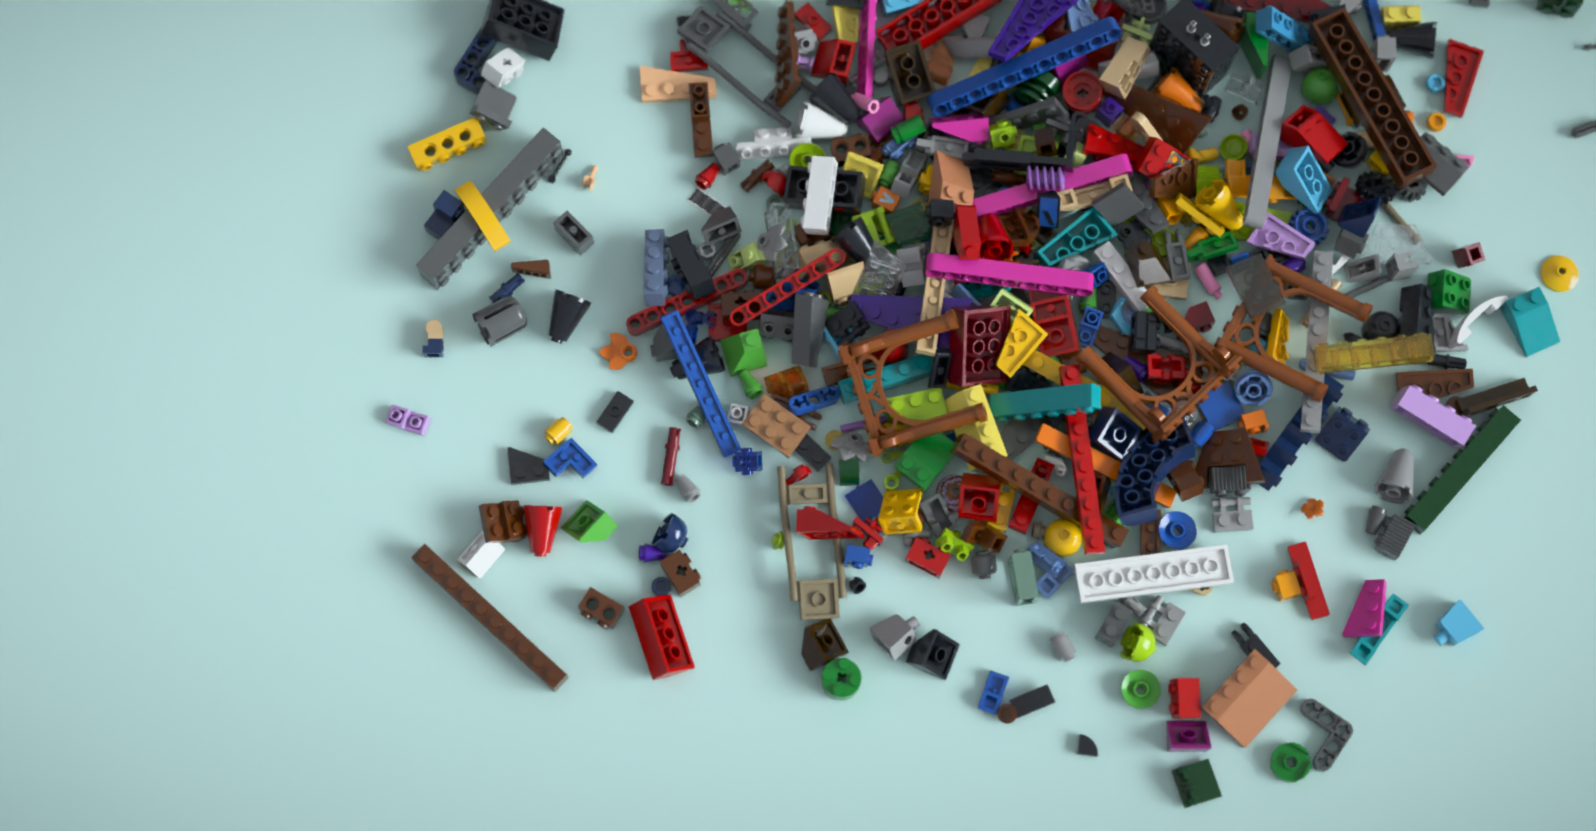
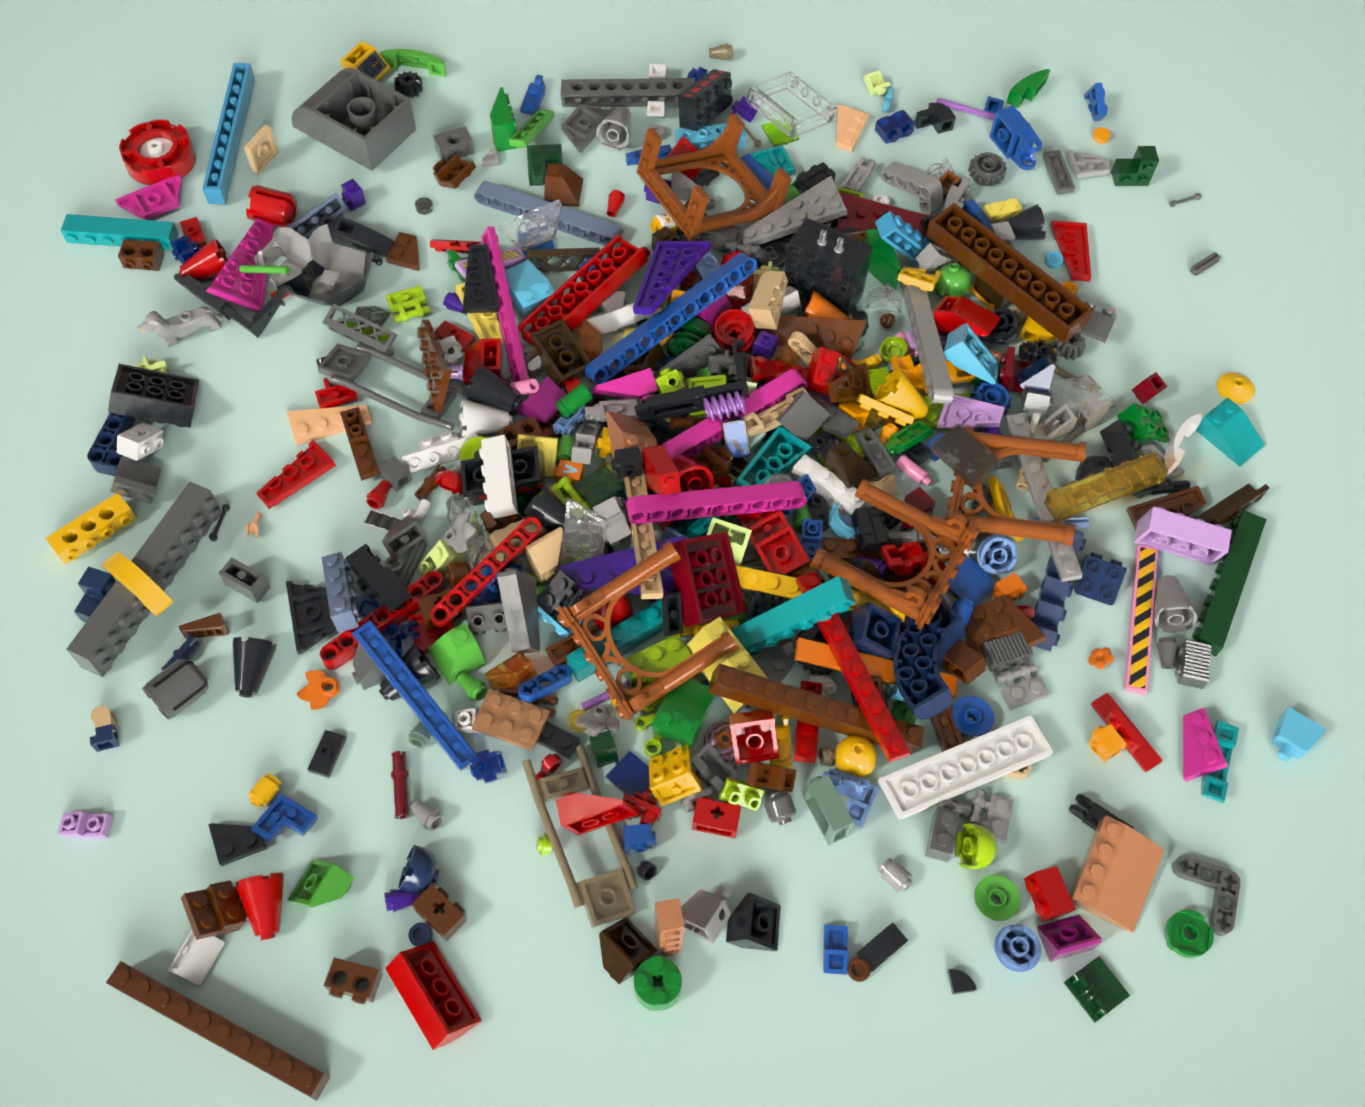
camera: 15 degrees left, 15 degrees down
yellow wing [995,309,1048,378] -> none
dark brown brick [1034,127,1057,157] -> none
none -> red wing [256,440,336,509]
none -> black wing [286,581,336,655]
none -> white arm [402,499,431,520]
none -> nougat brick [654,898,685,957]
none -> yellow wing [897,267,942,291]
none -> medium blue cone [994,925,1041,972]
none -> tile [1124,545,1158,695]

